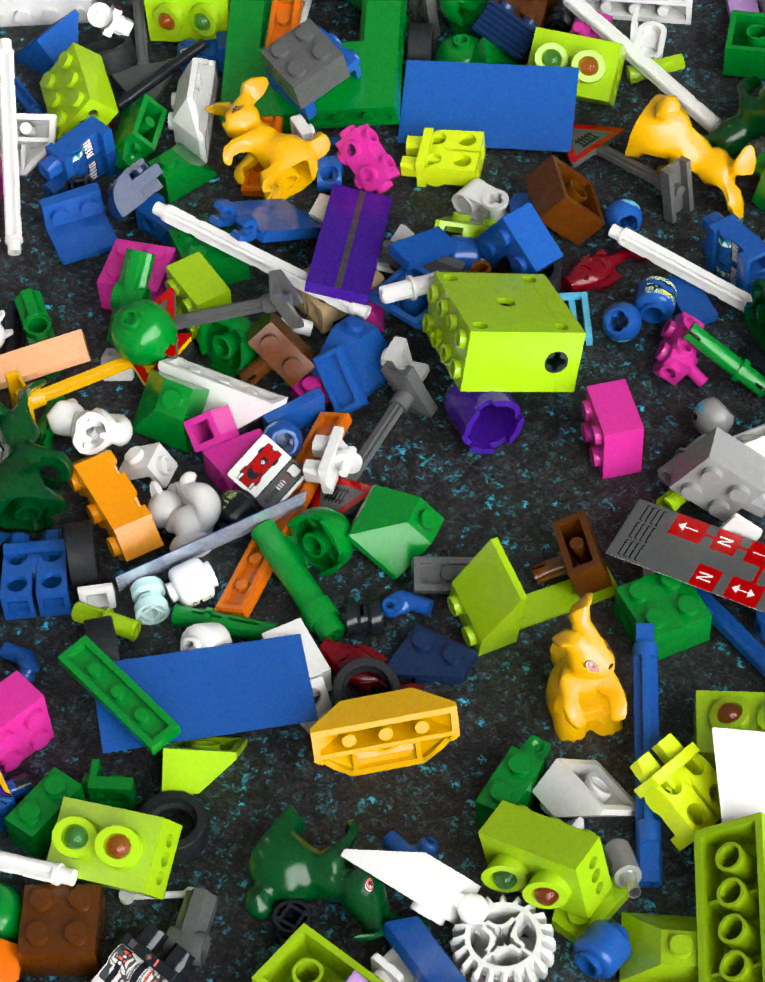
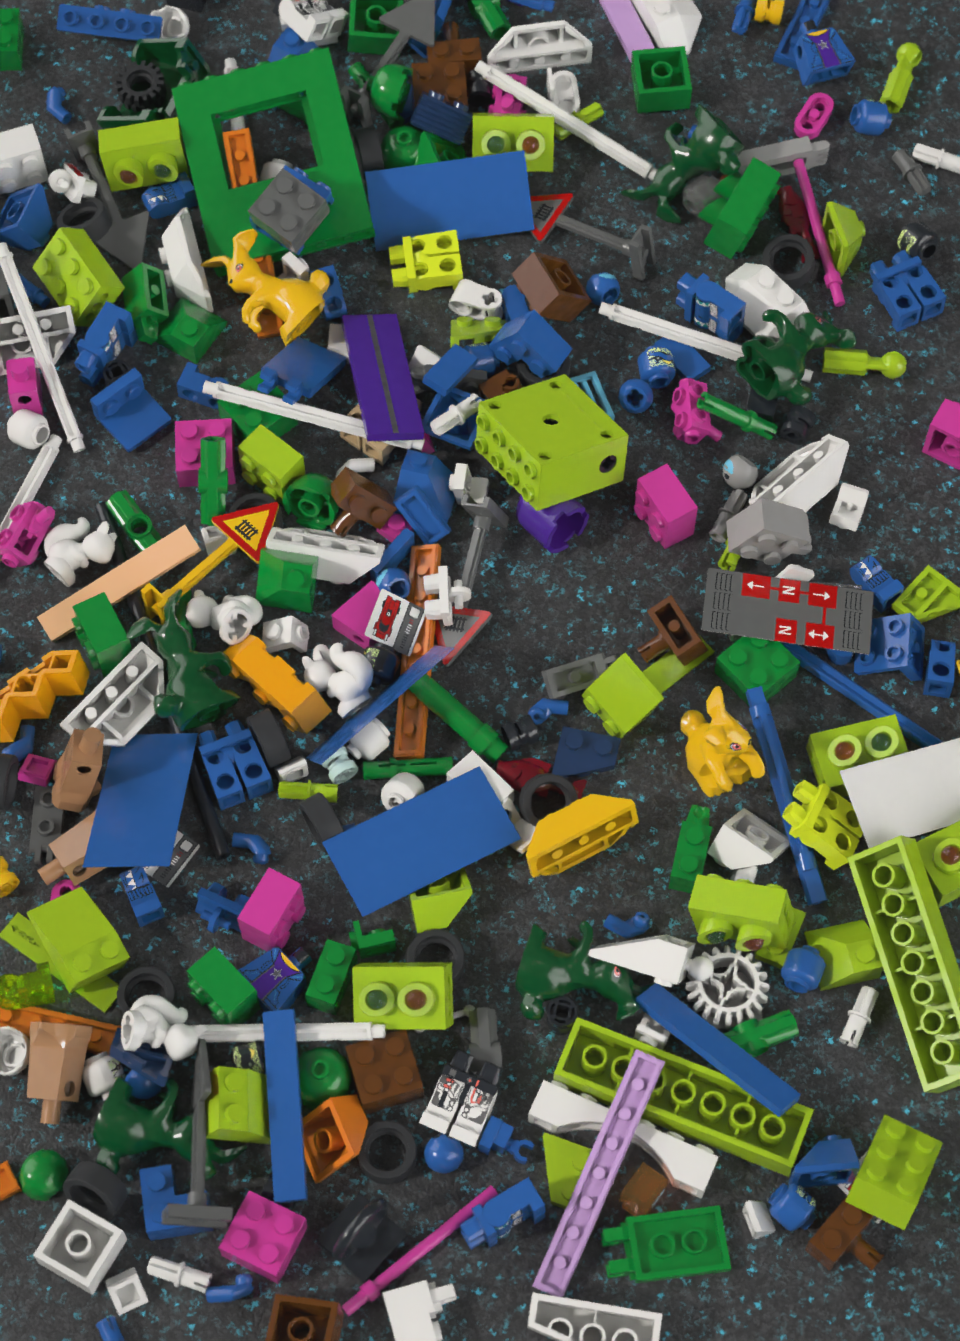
camera: 20 degrees left, 15 degrees up
green plate [57,635,181,756] -> none
brick [107,157,164,222] -> none
green cylinder [110,299,177,366] -> none
black bar [116,39,208,112] -> none
dark grey piece [153,269,304,359] -> none
dark pink brick [183,405,240,453] -> none
green cylinder [286,506,355,577] -> none
dark pink brick [335,123,401,195] -> none
green slope [345,485,444,580] -> none
dark red animal [561,247,647,293] -> none
light grey piece [604,838,642,899] -> none
yellow animal [625,94,757,220] -> none

